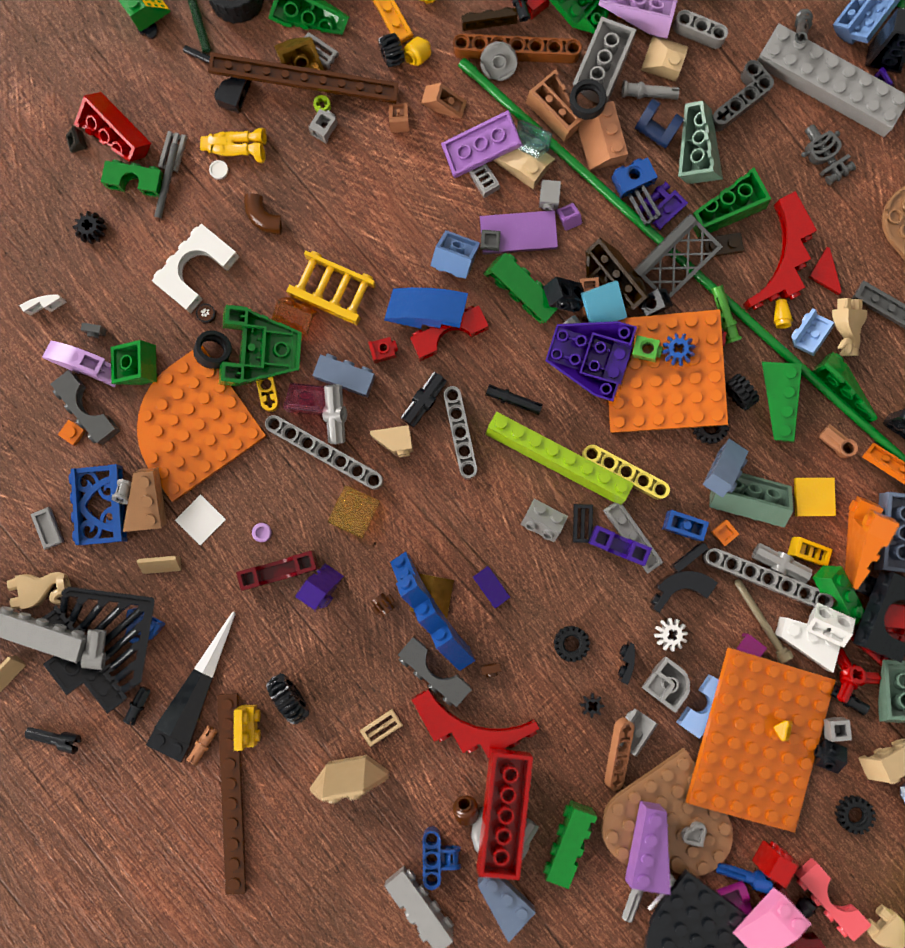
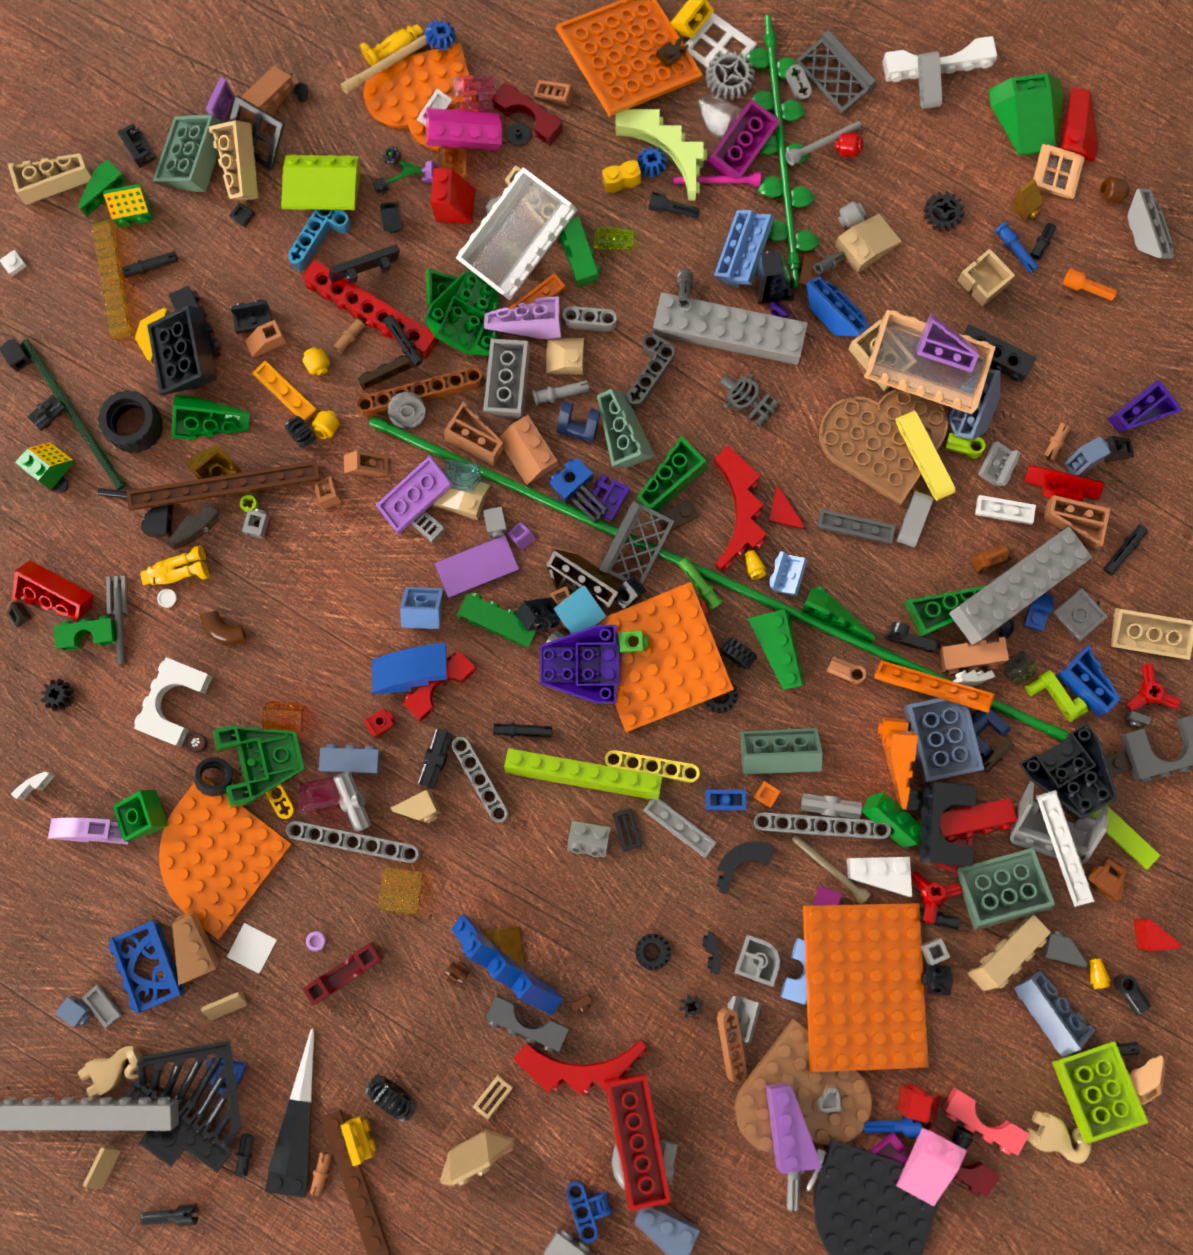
camera: 15 degrees left, 5 degrees down
dark grey arch [51,370,121,445] -> none
orange plate [58,419,86,446] -> none
dark grey plate [81,323,107,338] -> none
light grey piece [81,629,107,670] -> none
light grey bush [111,479,132,504] -> none
yellow fence [286,250,376,326] -> none
dark purple wedge [295,563,344,610] -> none
light grey tile [304,32,339,69] -> none
reddish brown head [453,795,480,826] -> none
dark purple slope [473,566,510,608] -> none
dark grey tile [480,230,501,251] -> none
green wedge [543,800,597,889] -> none
black tyre [570,79,607,120] -> none
dark purple arch [588,525,652,566] -> none
white gear [654,618,688,651] -> none
blue gear [662,333,696,366] -> none
black tile [671,543,709,572] -> none
sand blue brick [703,439,749,498] -> none
yellow slope [774,721,793,741] -> none
yellow slope [787,537,833,566] -> none
yellow tile [794,478,836,517] -> none
white brick [806,602,856,647] -> none
tan hips [832,298,867,356] -> none
black tyre [835,795,876,835] -> none
none -> sand blue brick [55,996,91,1028]
none -> clear smoke slope [166,503,223,550]

